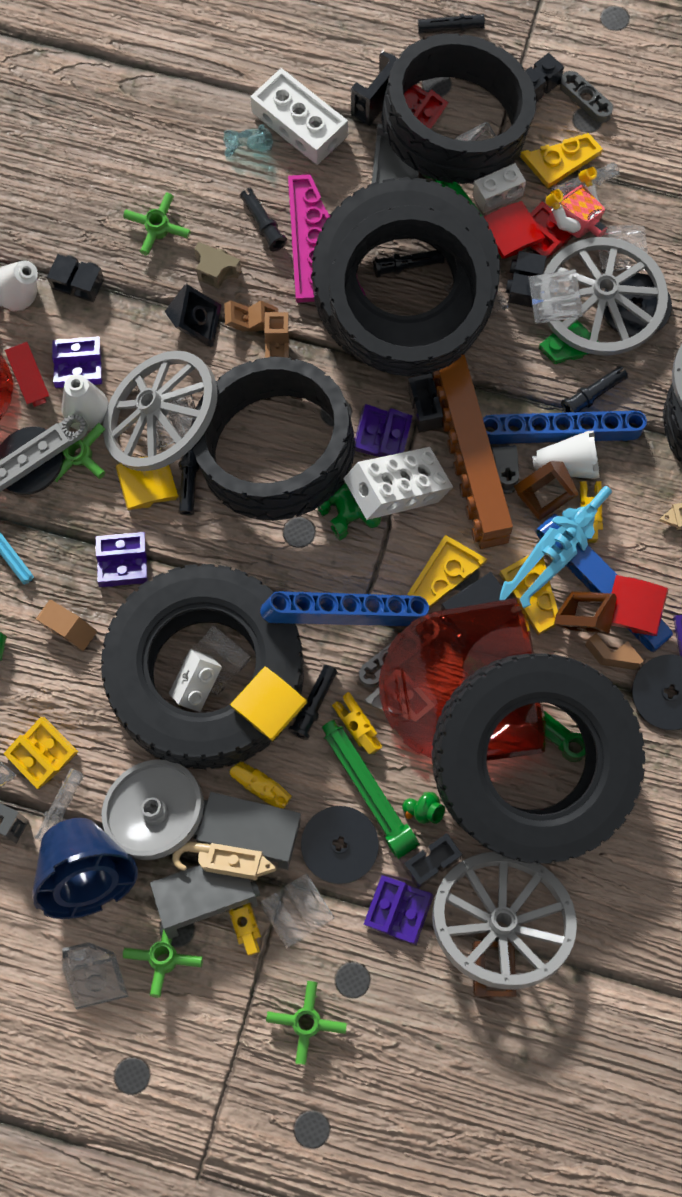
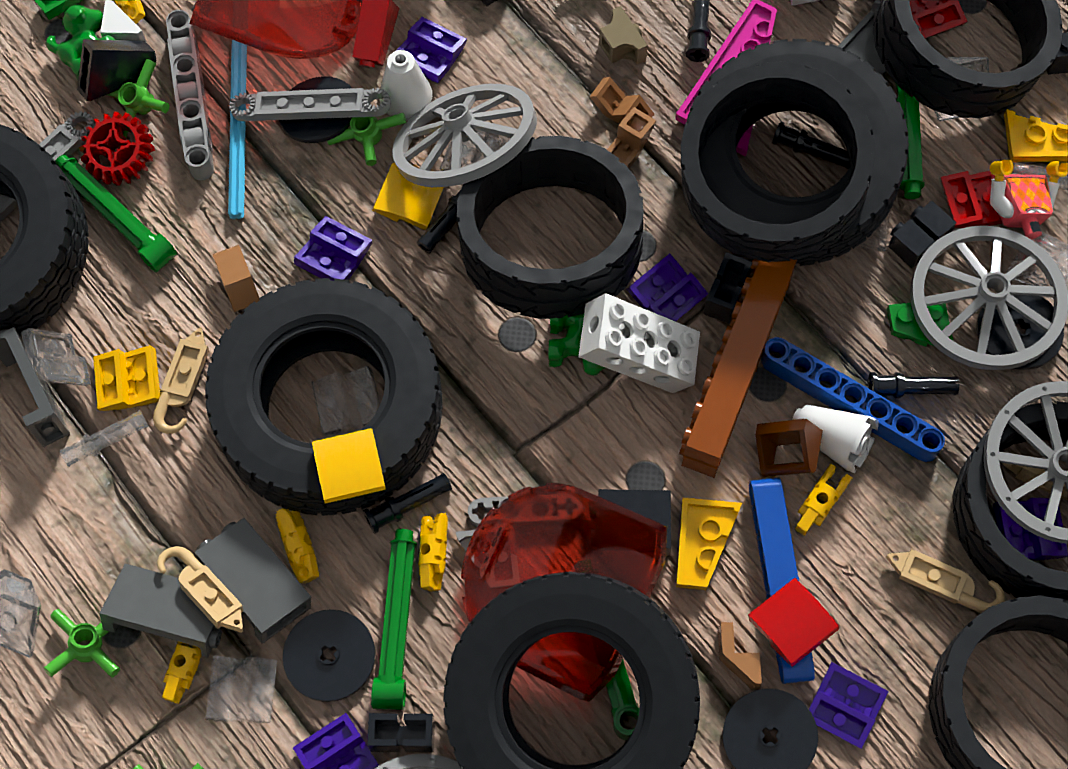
camera: 35 degrees right, 5 degrees down
dark blue cone [32,818,138,919] -> none
light grey dish [102,760,204,860] -> none
black slope [165,284,221,348] -> none
white brick [169,649,222,712] -> none
blue beam [260,591,429,626] -> none
green animal [402,792,445,824] -> none
yellow wing [407,535,488,609] -> none
white brick [473,163,526,214] -> none
red slope [484,201,545,259] -> none
dark grey piece [491,445,519,494] -> none
medium azure sword [499,486,612,612] -> none
clear slope [529,269,583,324] -> none
reddish brown tile [554,591,617,634] -> none
none -> tan plate [153,327,210,434]

